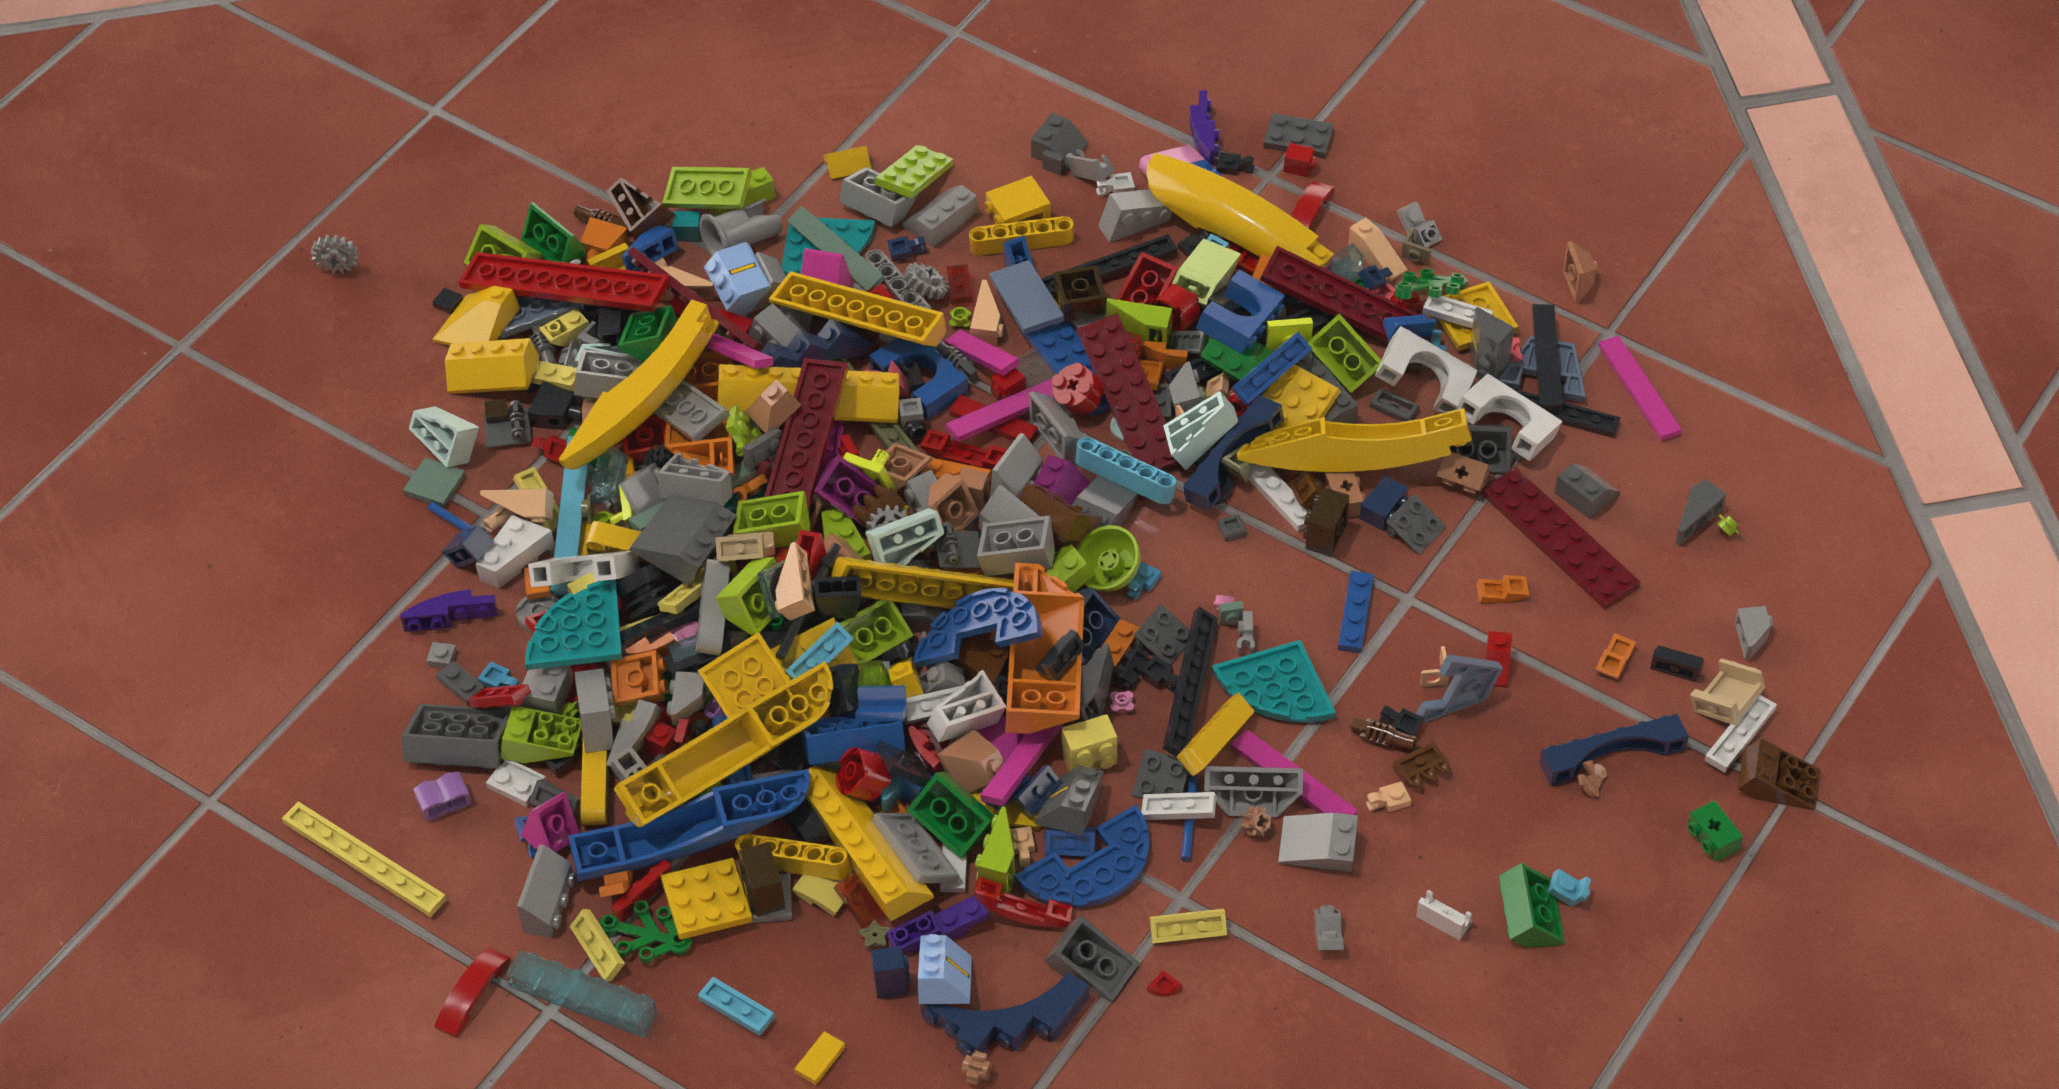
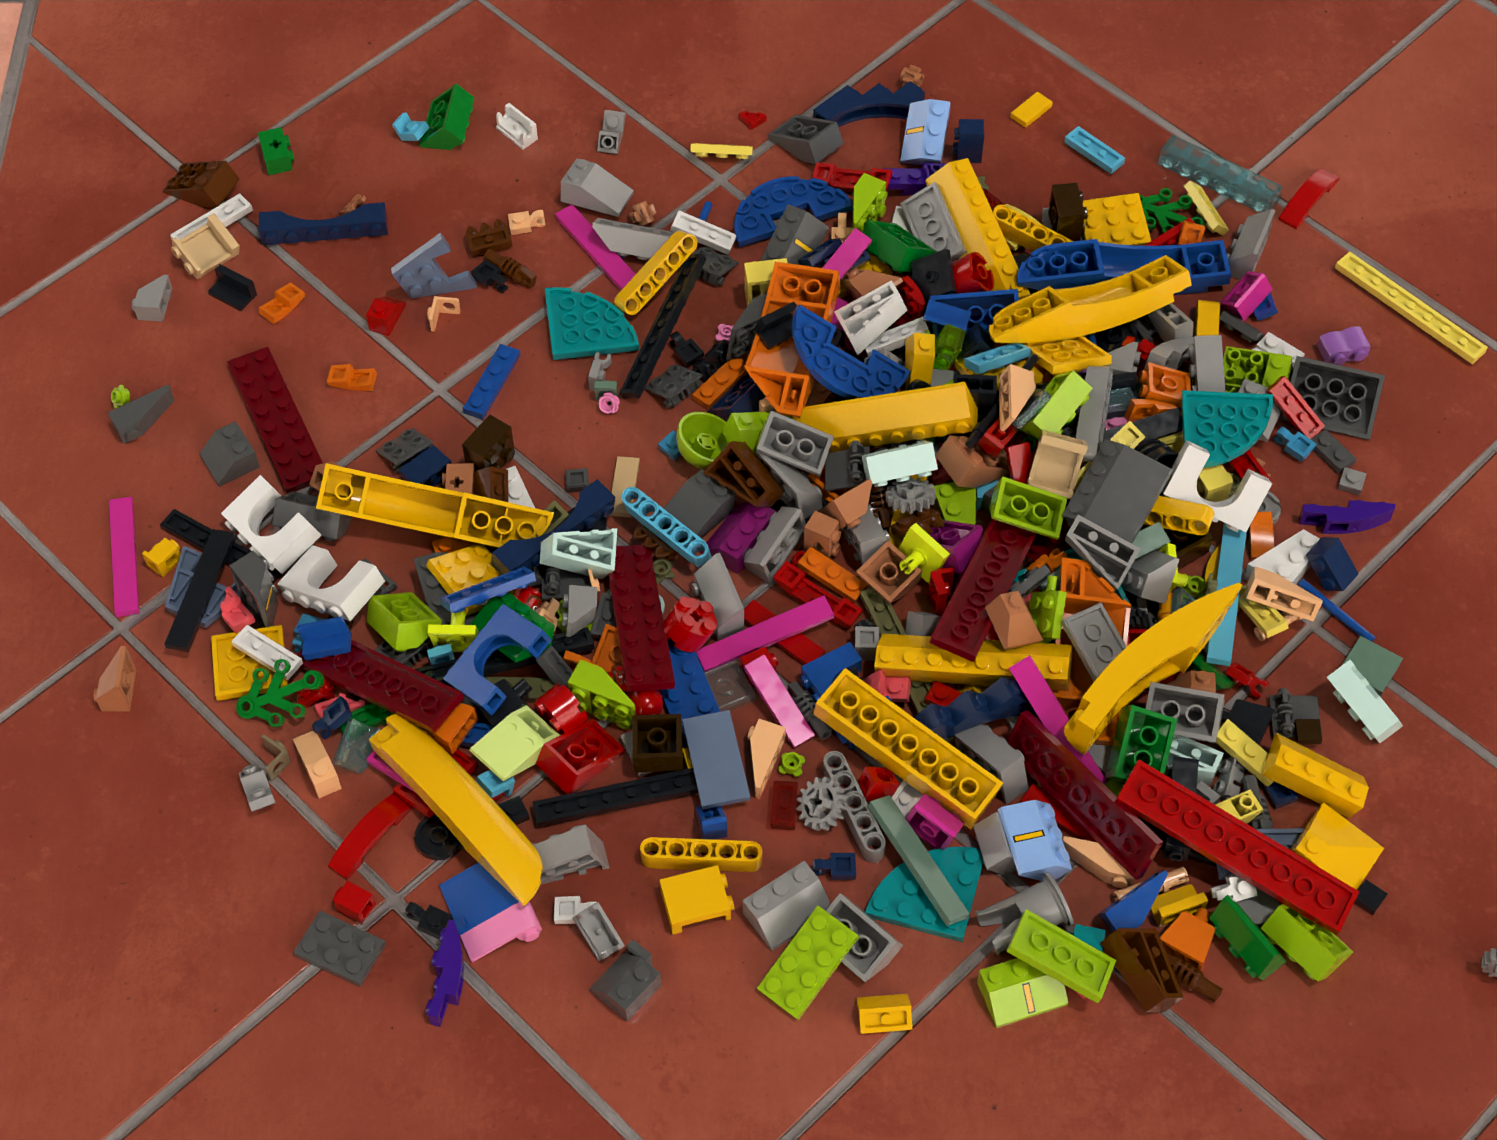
camera: 170 degrees left, 5 degrees up
none -> yellow brick [142,538,181,577]
none -> tan tile [609,456,640,518]
none -> light grey panel [905,611,941,636]

